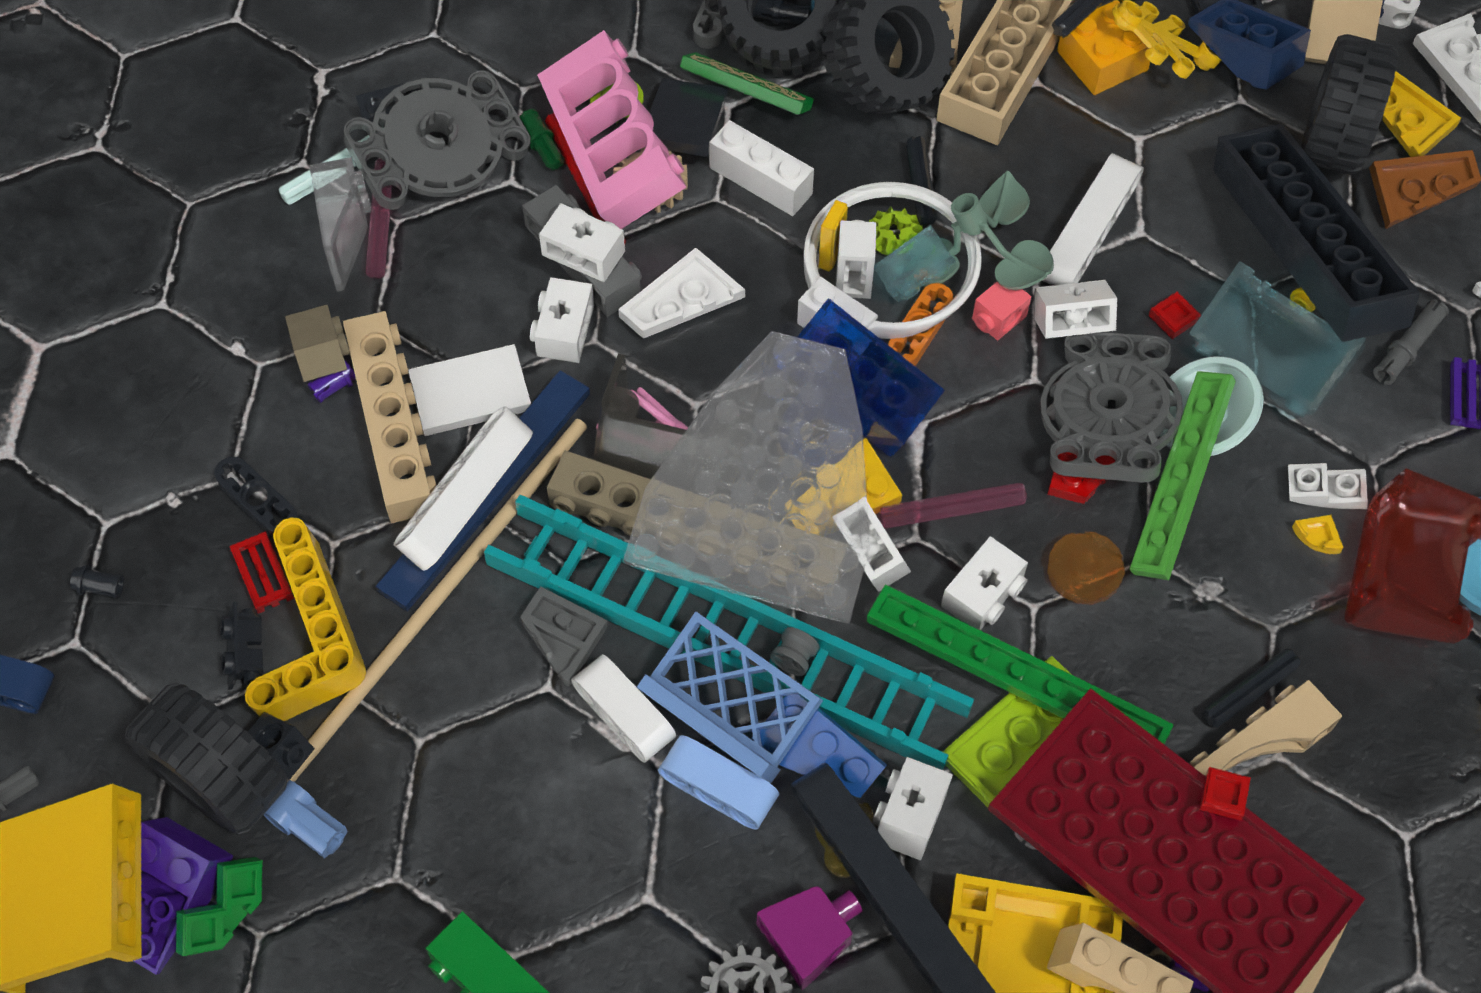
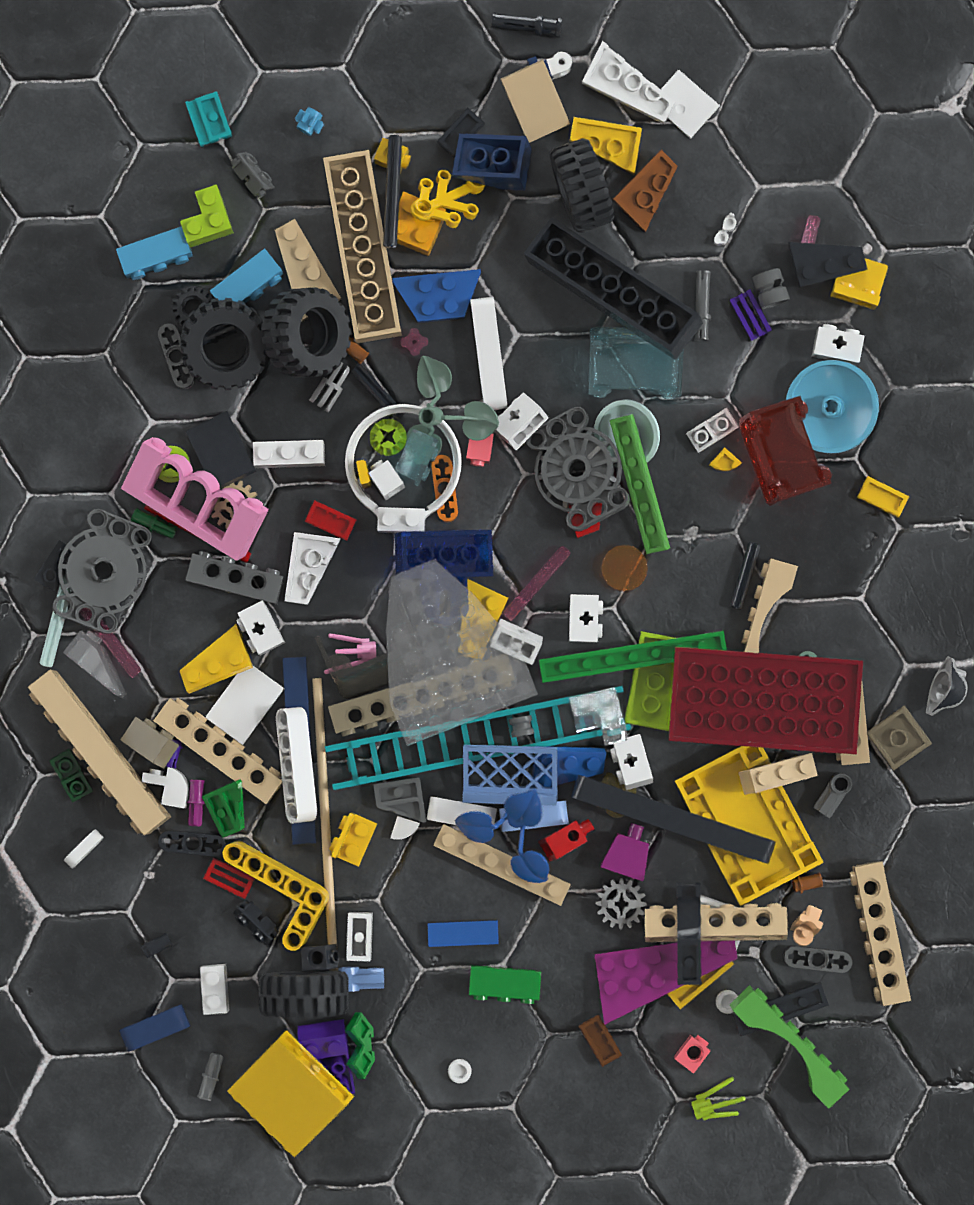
camera: 35 degrees left, 25 degrees up
white brick [539,203,625,282] -> none
green tile [680,52,814,115] -> none
red tile [1148,291,1201,340] -> none
red tile [1199,767,1251,821] -> none
none -> tan brick [28,670,171,835]
none -> dark green slope [49,748,93,802]
none -> white beam [64,829,104,868]
none -> white brick [141,767,189,808]
none -> yellow wing [180,624,253,694]
none -> magenta axle [187,780,205,827]
none -> white brick [200,964,229,1015]
none -> green wing [202,779,245,838]
none -> red plate [305,500,357,541]
none -> light grey arm [309,362,350,413]
none -> yellow bracket [329,813,378,867]
none -> dark orange pin [346,337,370,364]
none -> white brick [347,912,373,961]
none -> white tile [391,816,420,839]
none -> blue wing [392,269,481,323]
none -> clear pink plate [401,328,428,356]
none -> blue tile [428,920,499,947]
none -> tan arch [433,824,571,906]
none -> blue plant [455,789,549,883]
none -> red torso [538,819,595,862]
none -> clear brick [569,687,627,745]

